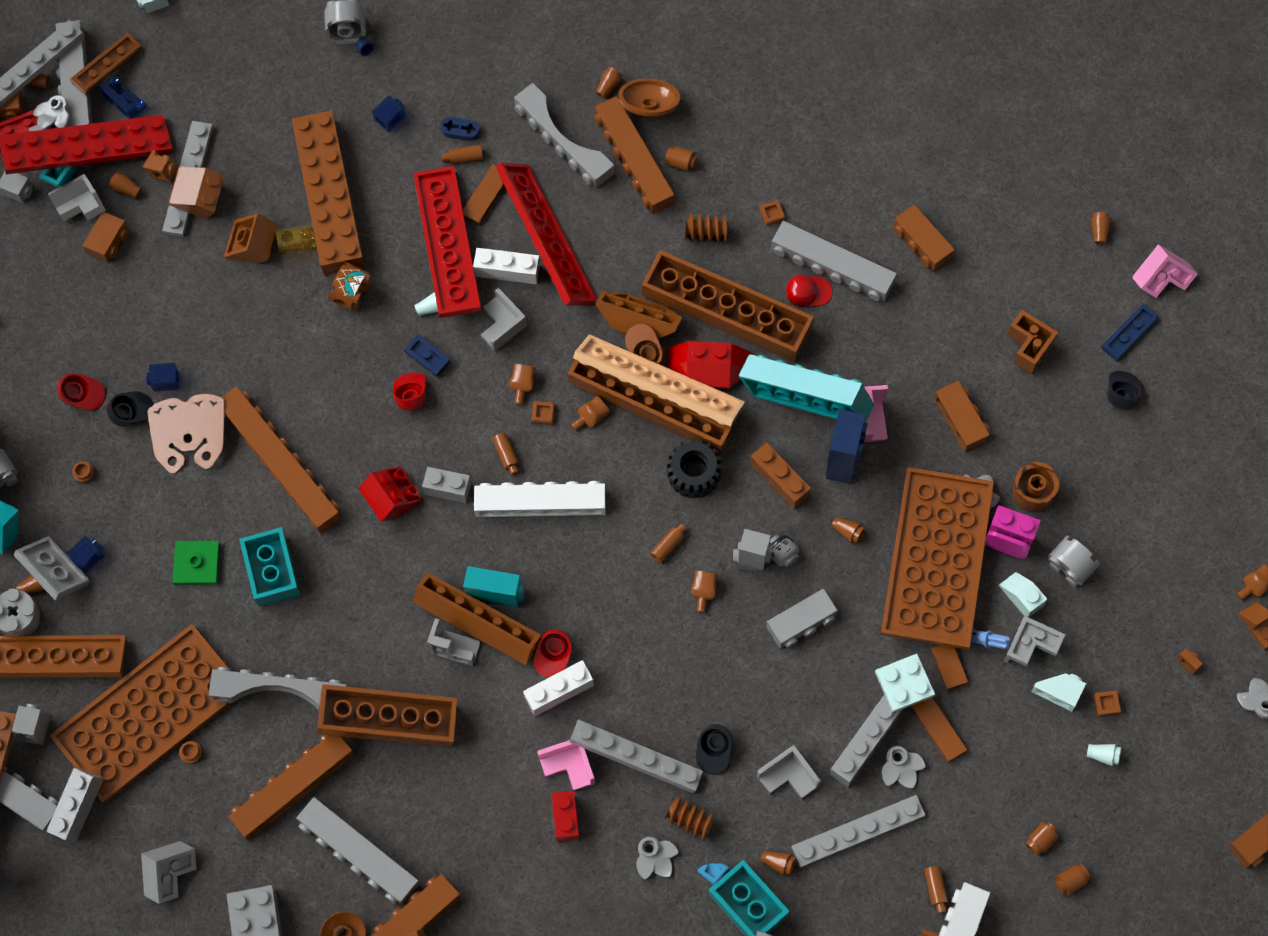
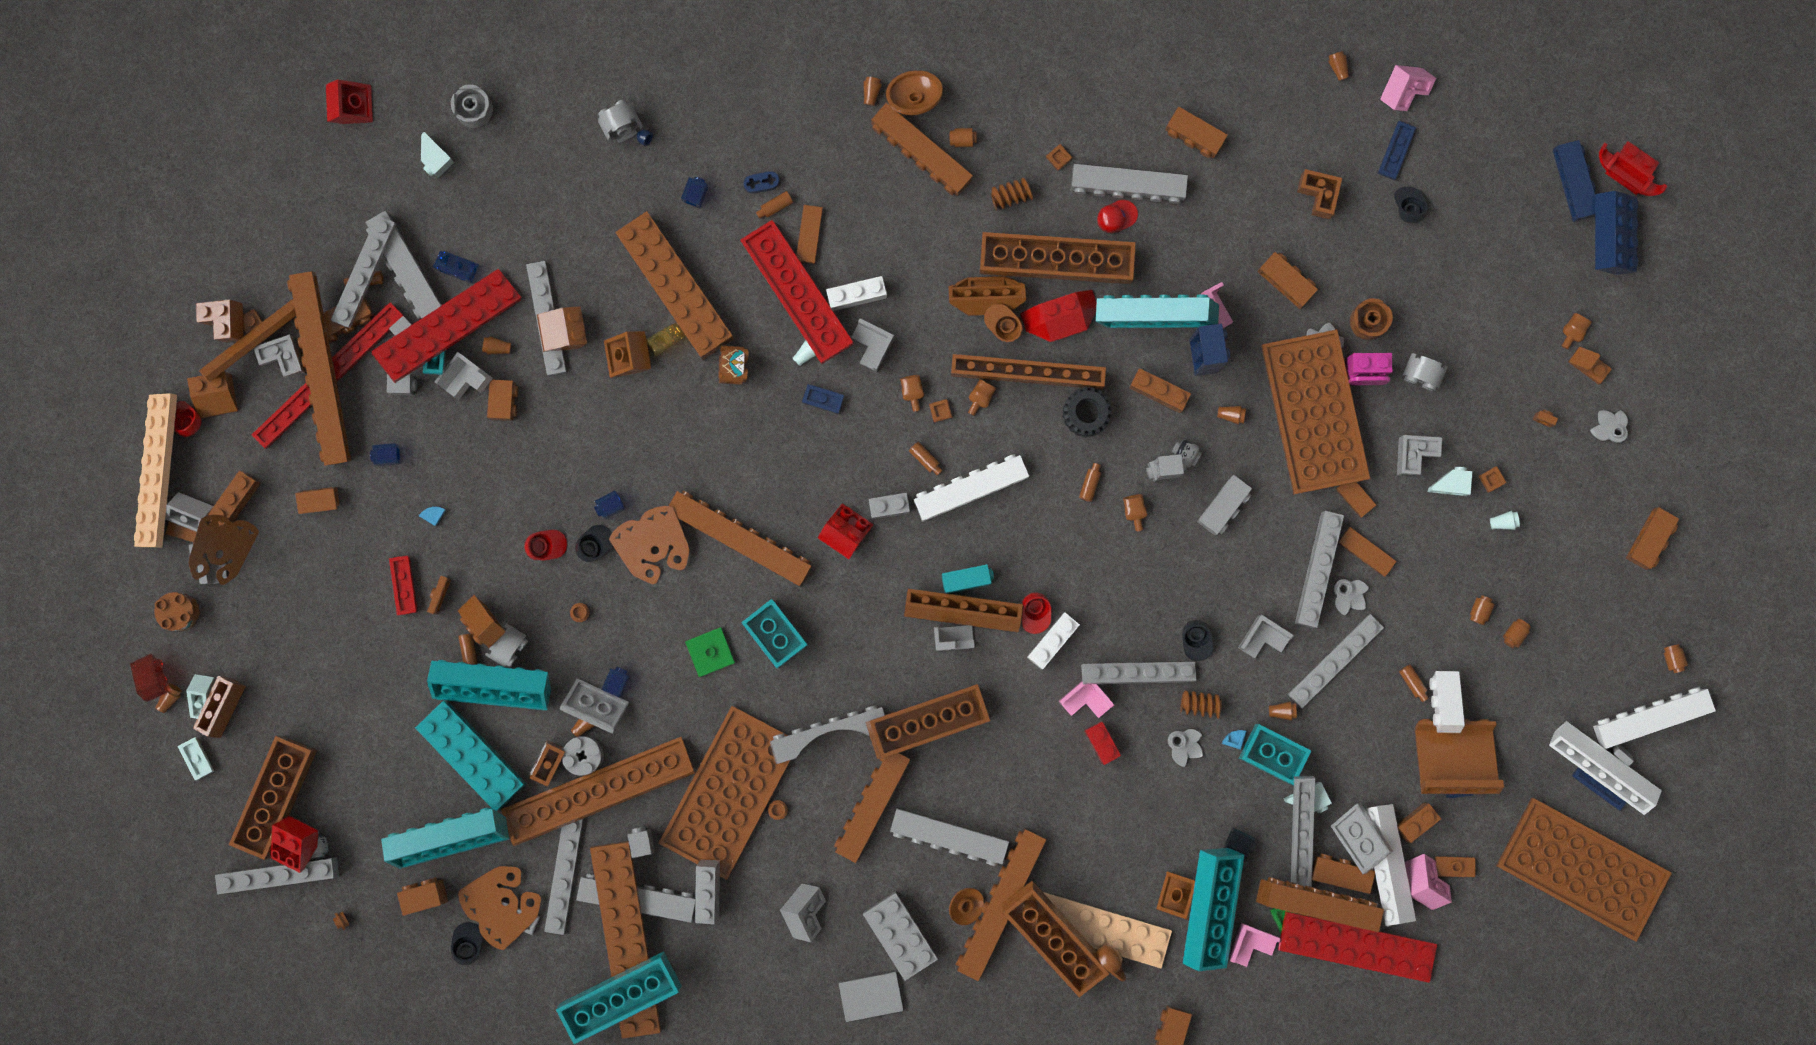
camera: 25 degrees left, 15 degrees up
light grey plate [33,95,69,130] -> none
dark orange tile [70,32,142,95] -> none
dark orange brick [143,150,178,183] -> none
red cap [393,373,426,411] -> none
red plate [496,162,597,306] -> none
light grey arch [514,83,615,188] -> none
light nougat plate [573,334,745,427] -> none
light aqua plate [875,654,935,713] -> none
medium blue axle [970,629,1011,649] -> none
light aqua slope [999,572,1047,618] -> none

